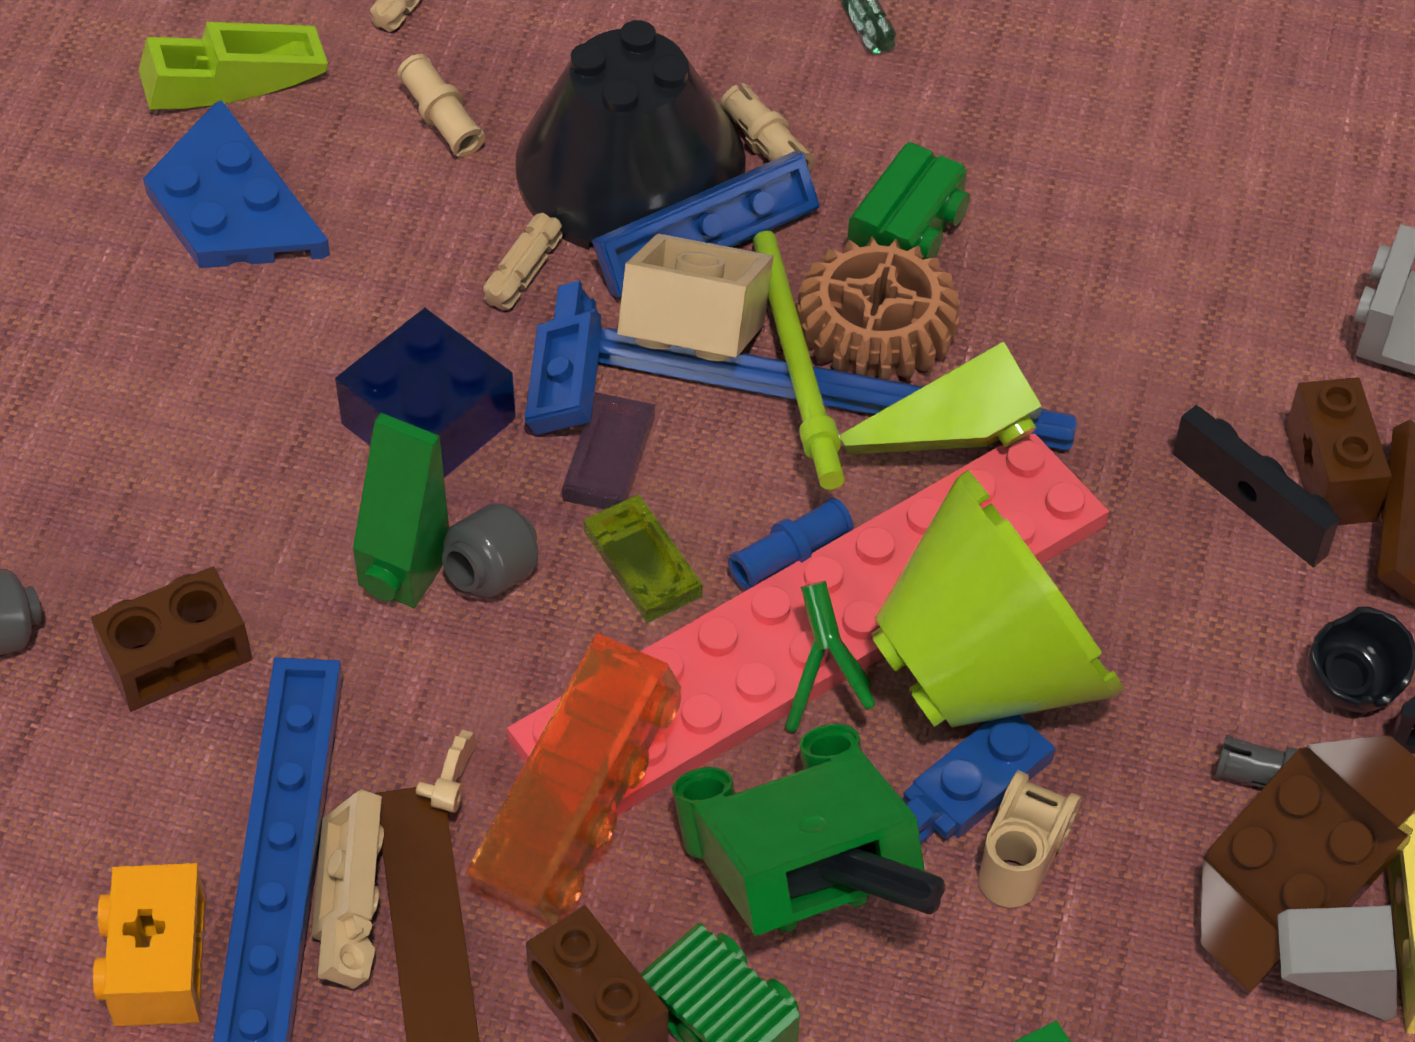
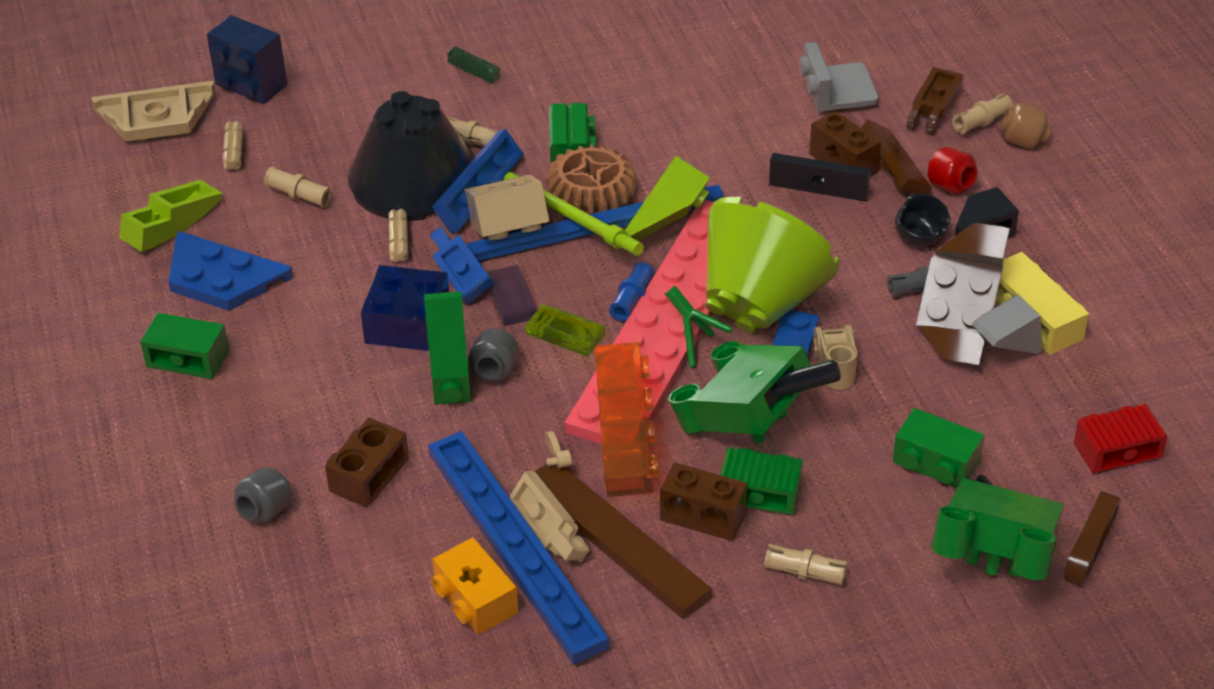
camera: 30 degrees left, 10 degrees down
none -> green brick [140,312,229,380]

